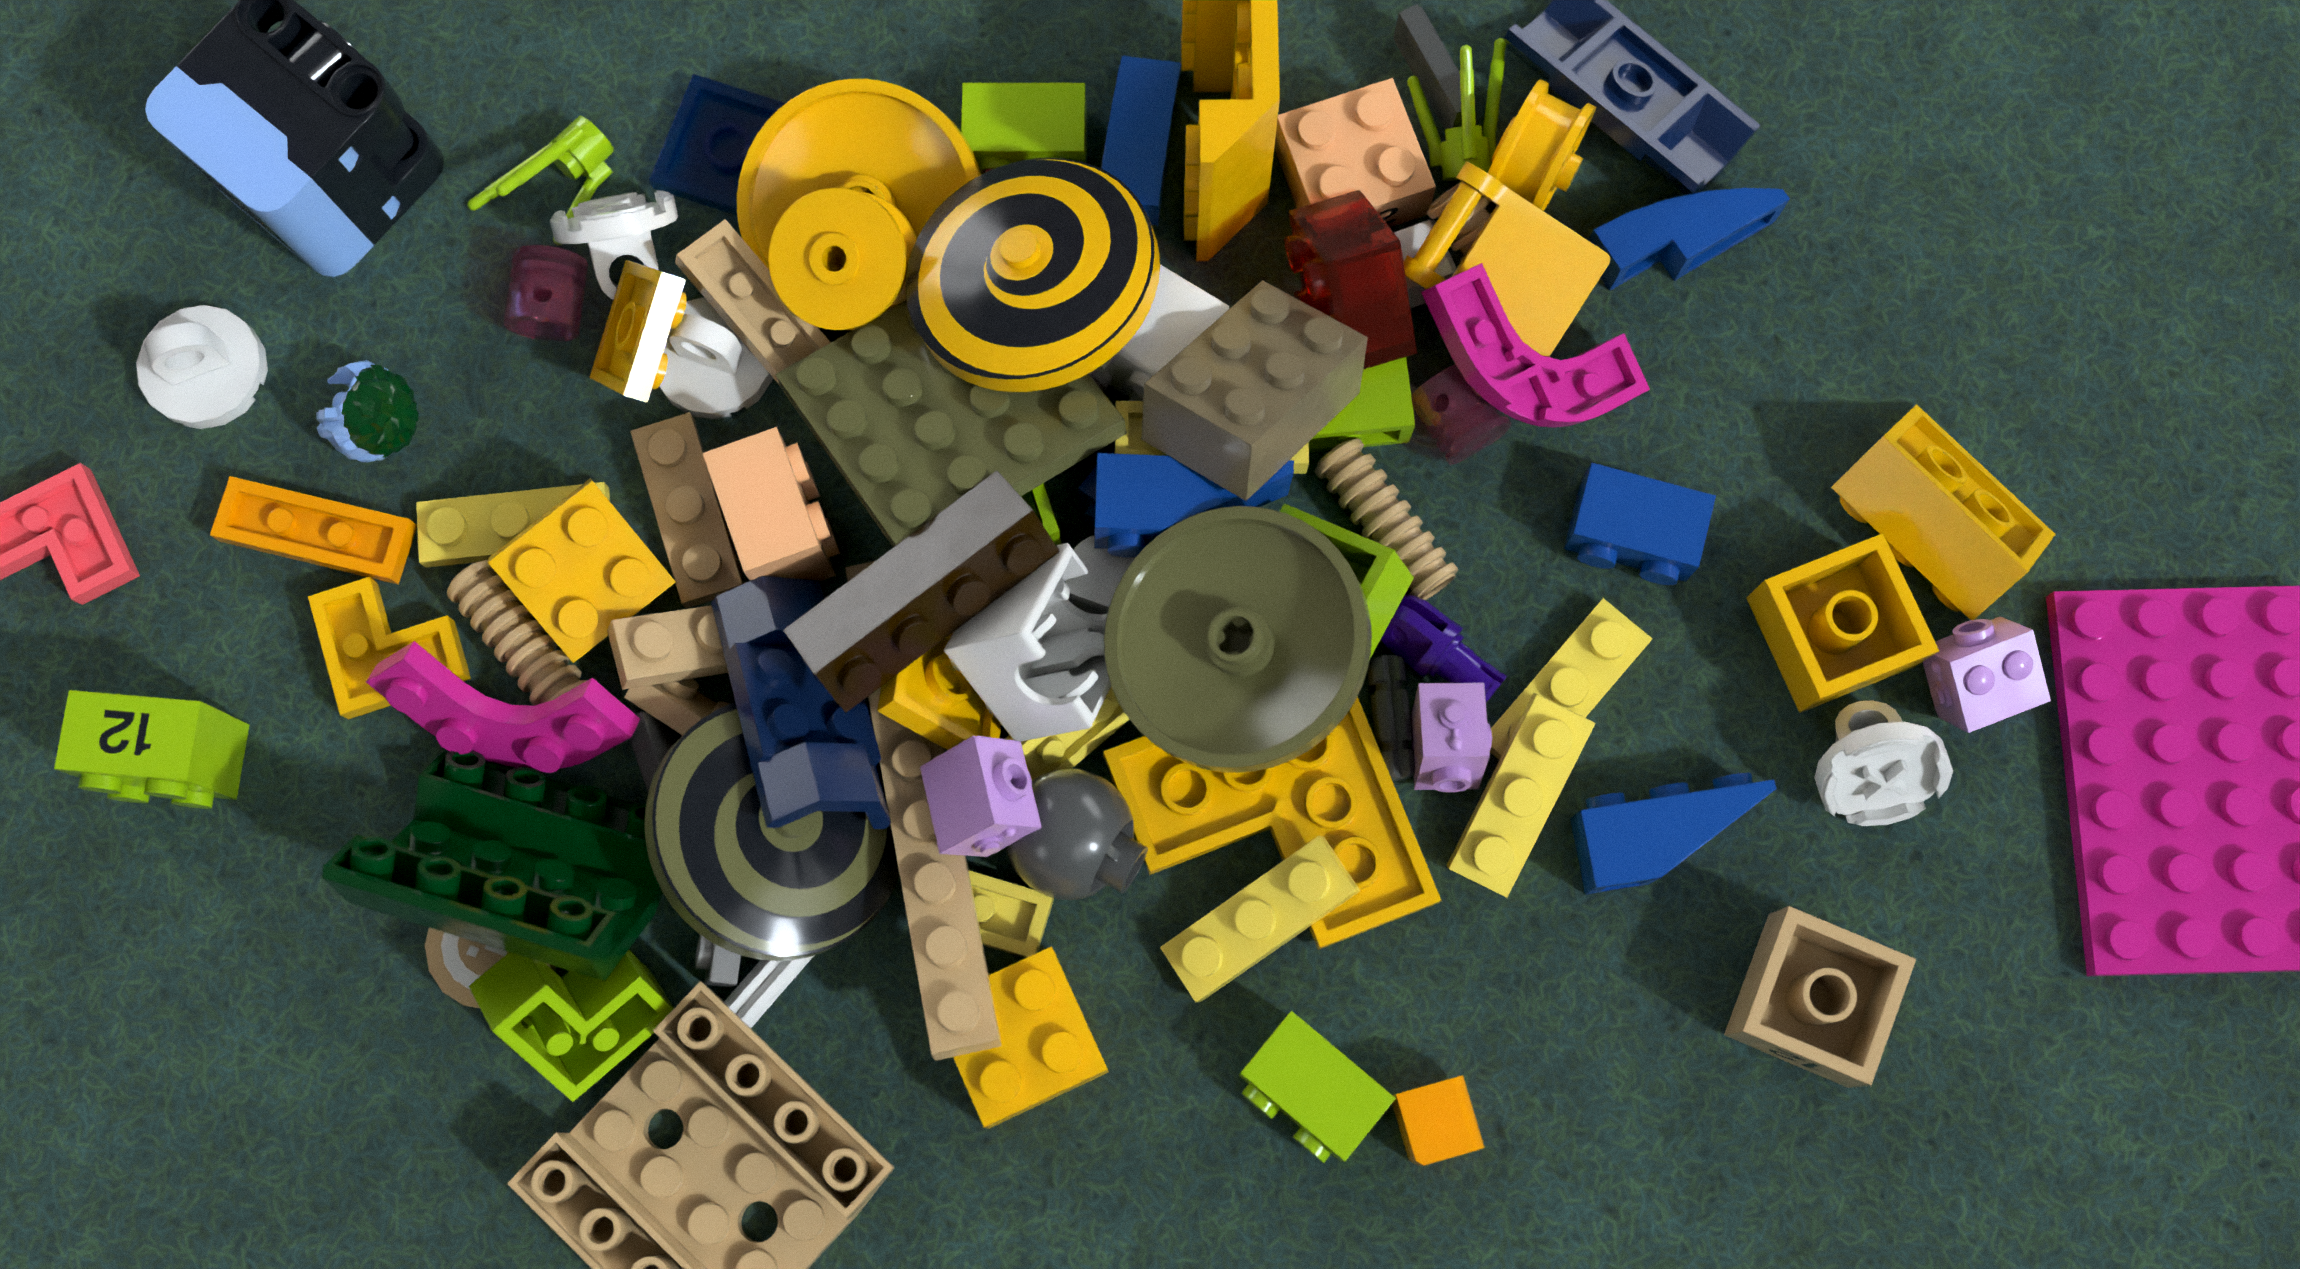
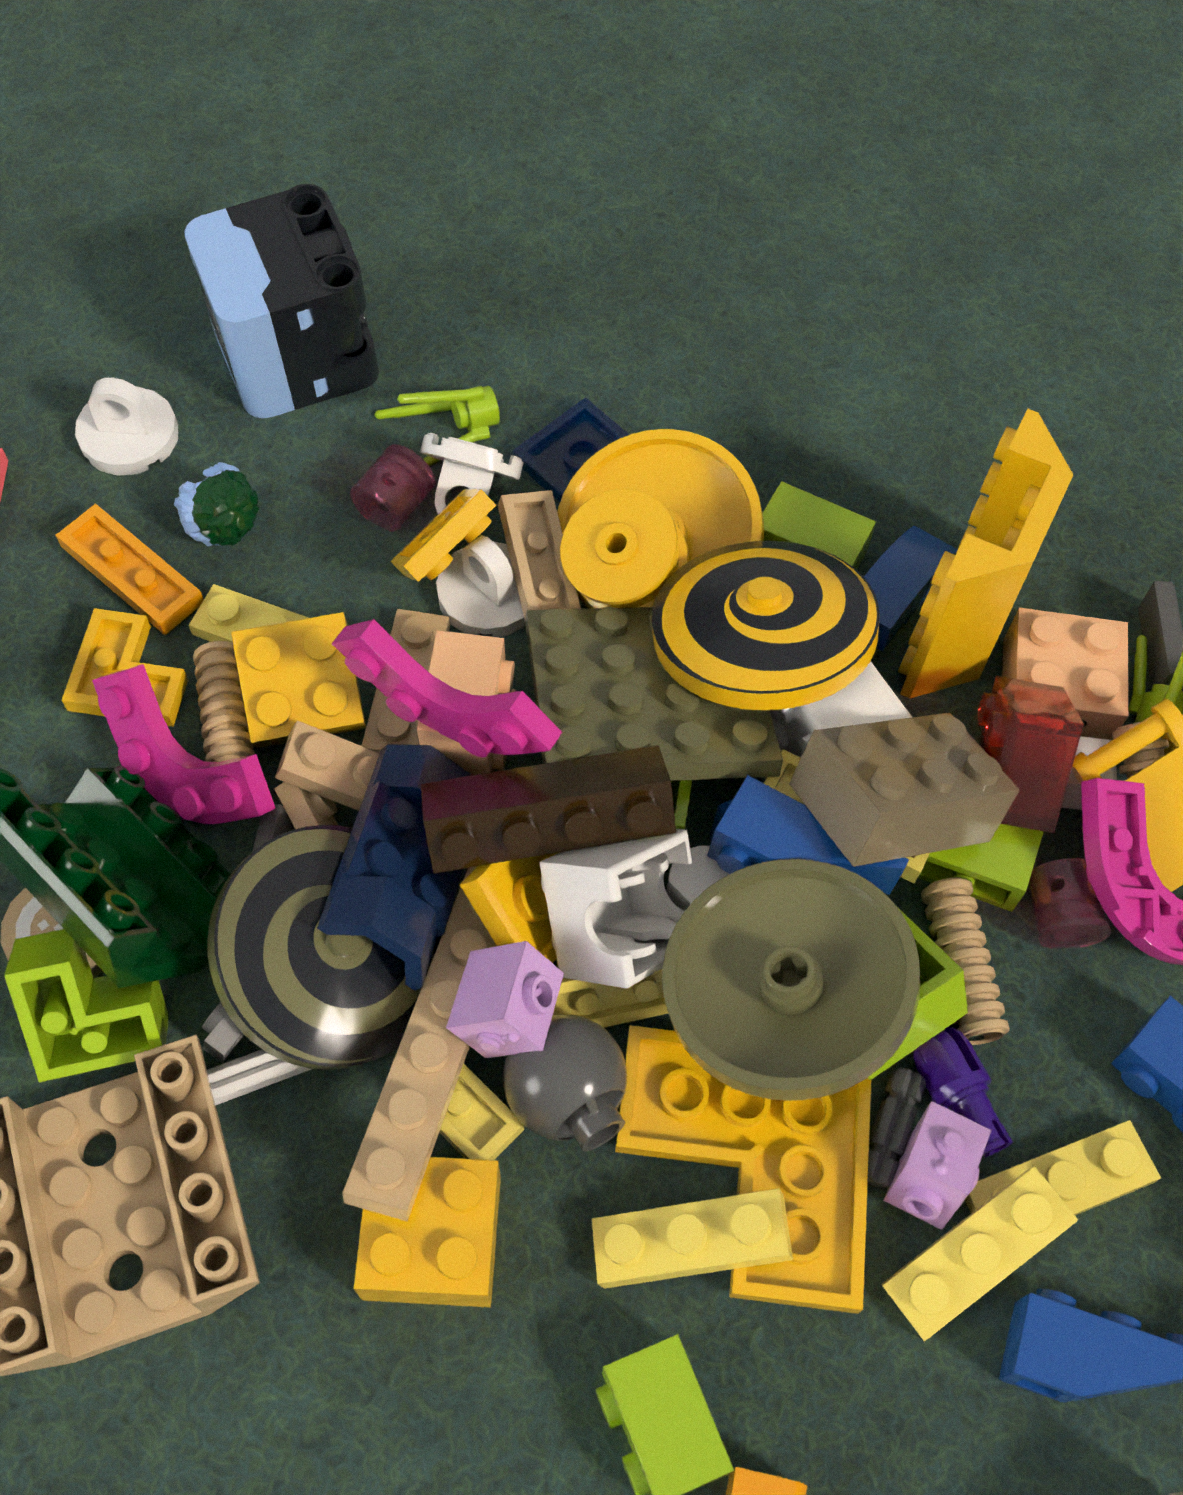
camera: 25 degrees right, 15 degrees down
none -> dark pink plate [332,619,562,758]

